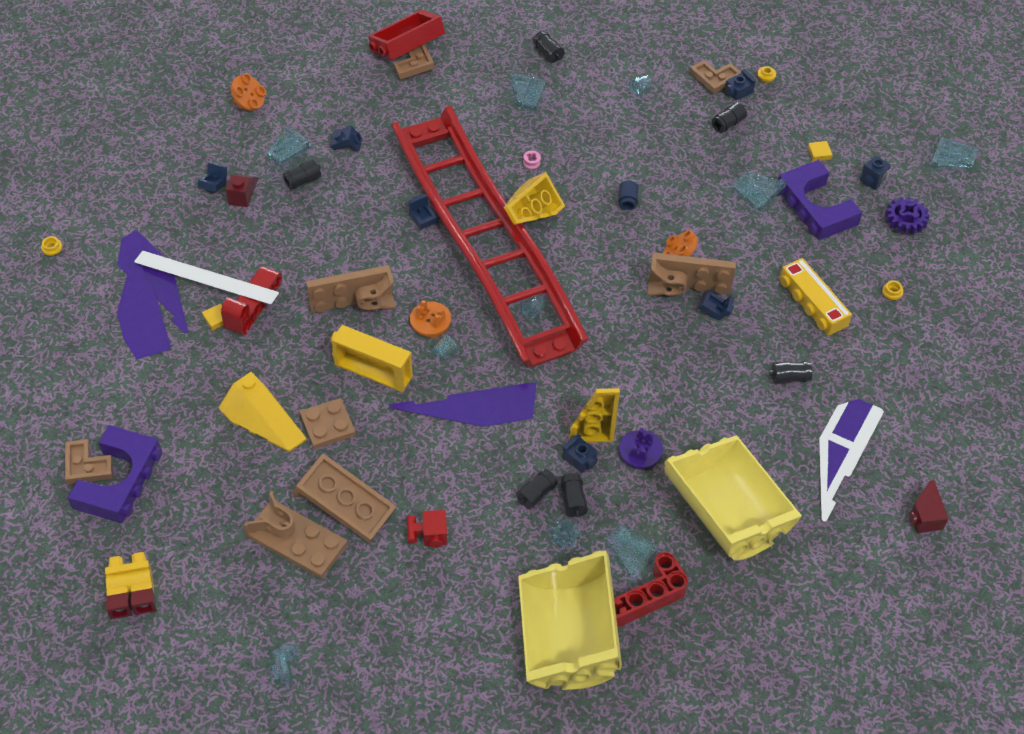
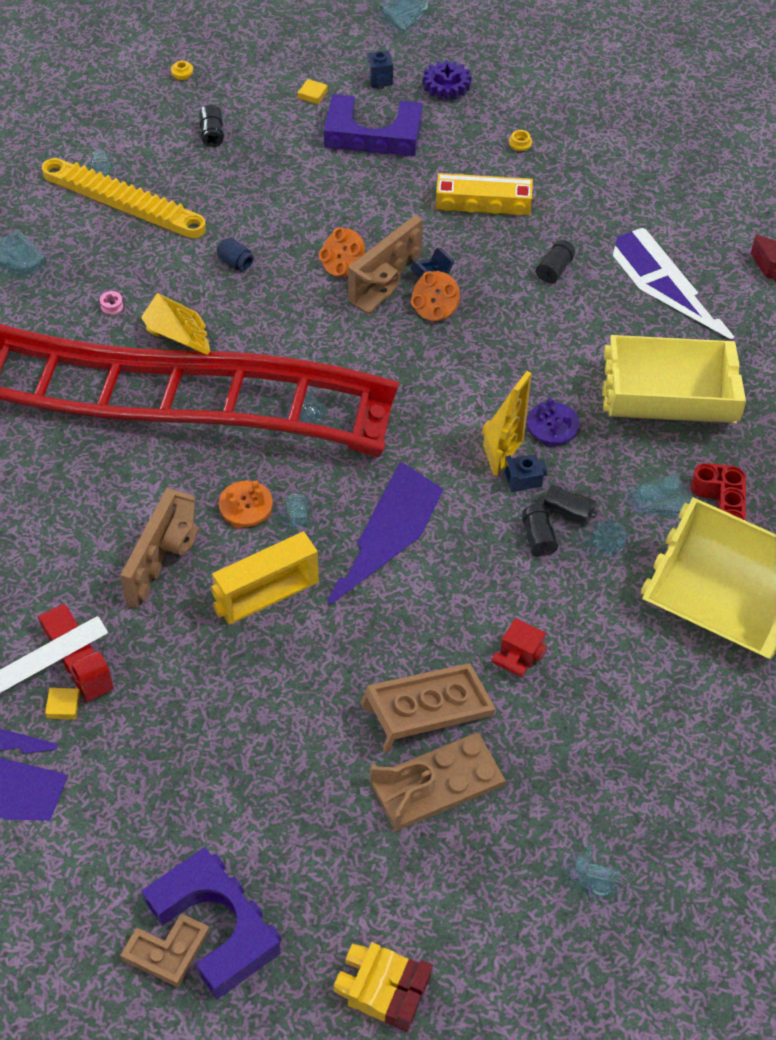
camera: 55 degrees left, 0 degrees up
yellow wedge [218,372,307,452] -> none
medium nougat plate [299,398,356,449] -> none
dark blue bracket [408,194,438,230] -> none
medium nougat plate [690,60,741,94] -> none
dark blue brick [725,69,756,101] -> none
clear light blue wing [732,171,787,211] -> none
none -> yellow gear [42,158,206,238]
none -> orange plate [411,271,460,321]

